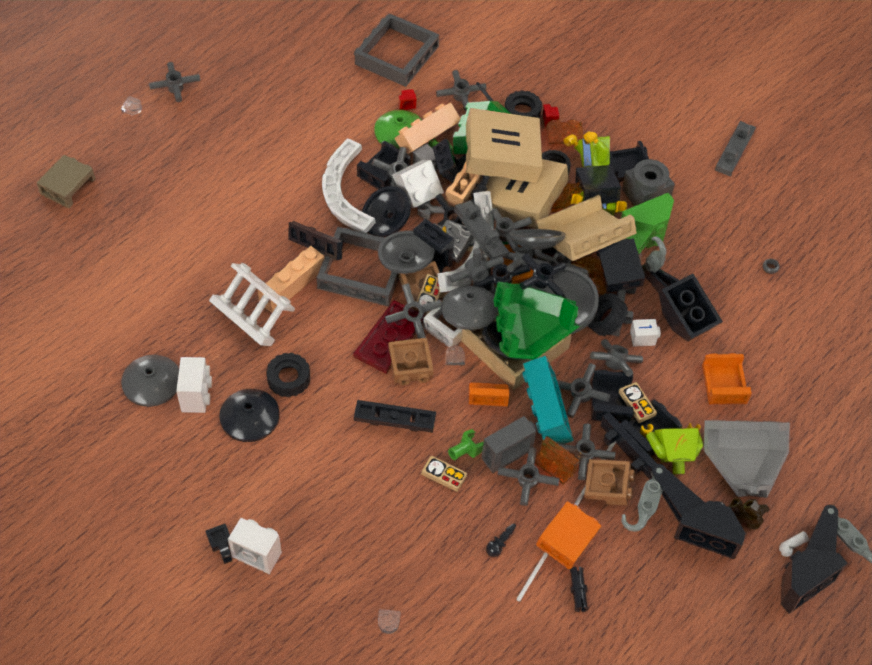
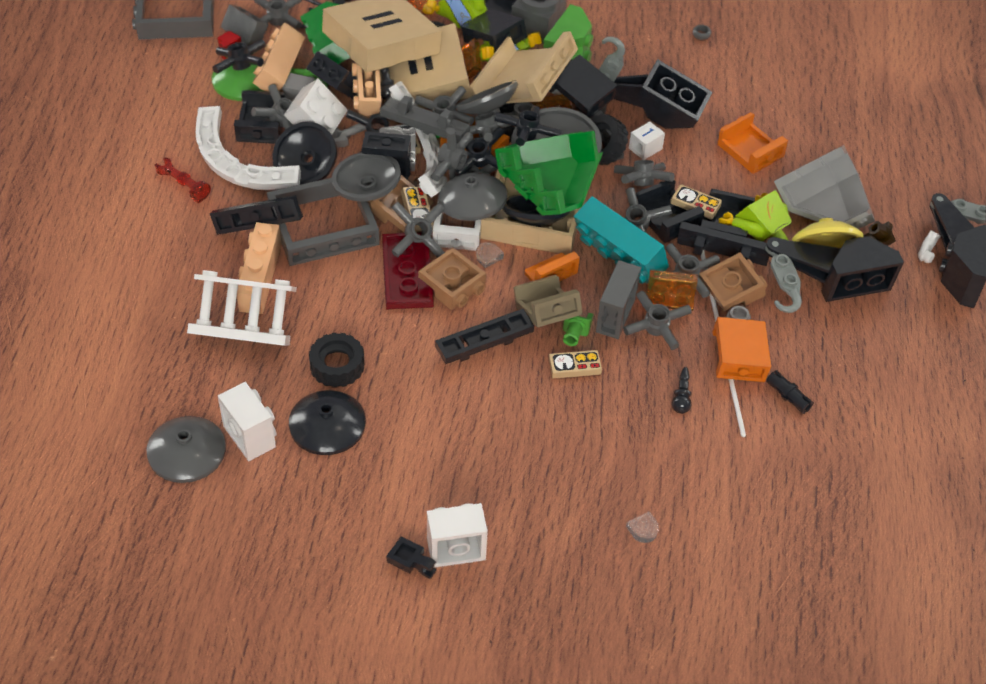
camera: 35 degrees left, 5 degrees down
none -> clear red piece [154,157,211,204]
none -> black bar [212,39,266,74]
none -> dark grey brick [220,4,269,47]
none -> dark tan panel [513,275,583,327]
none -> light grey plate [727,306,751,320]
none -> light yellow dish [792,218,863,248]

